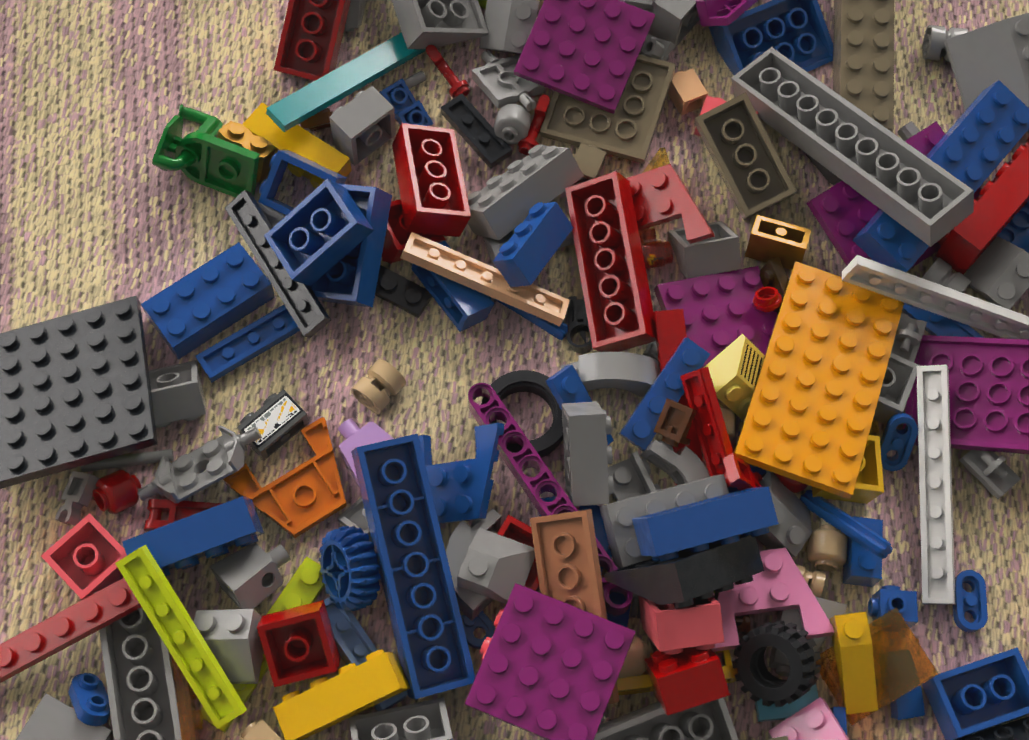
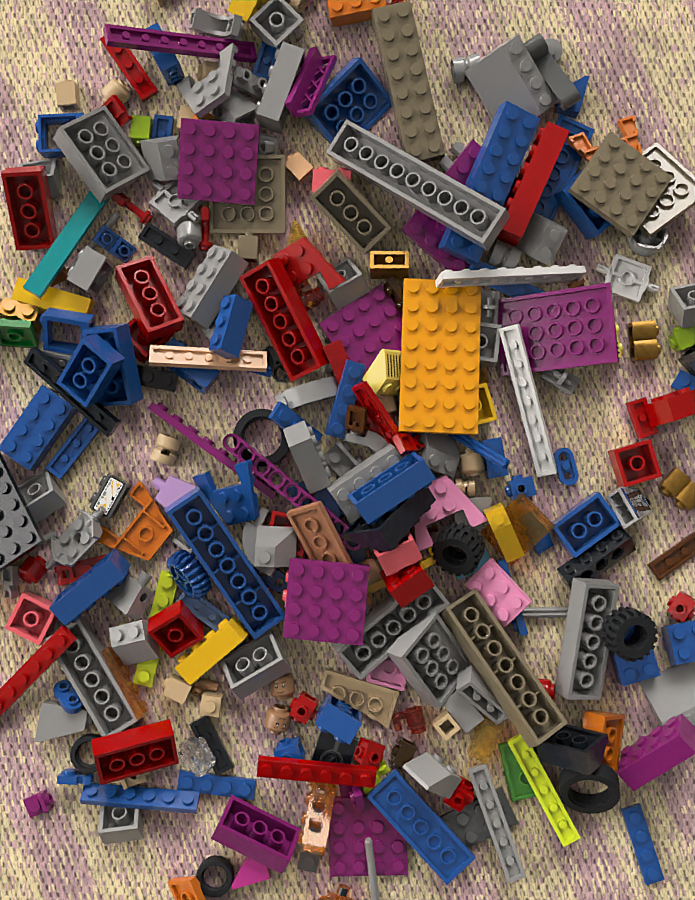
camera: 10 degrees left, 20 degrees up
neon yellow plate [115,545,247,729] -> none
red plate [753,286,782,312] -> none
blue plate [880,413,918,471] -> none
none -> magenta plate [148,402,277,499]

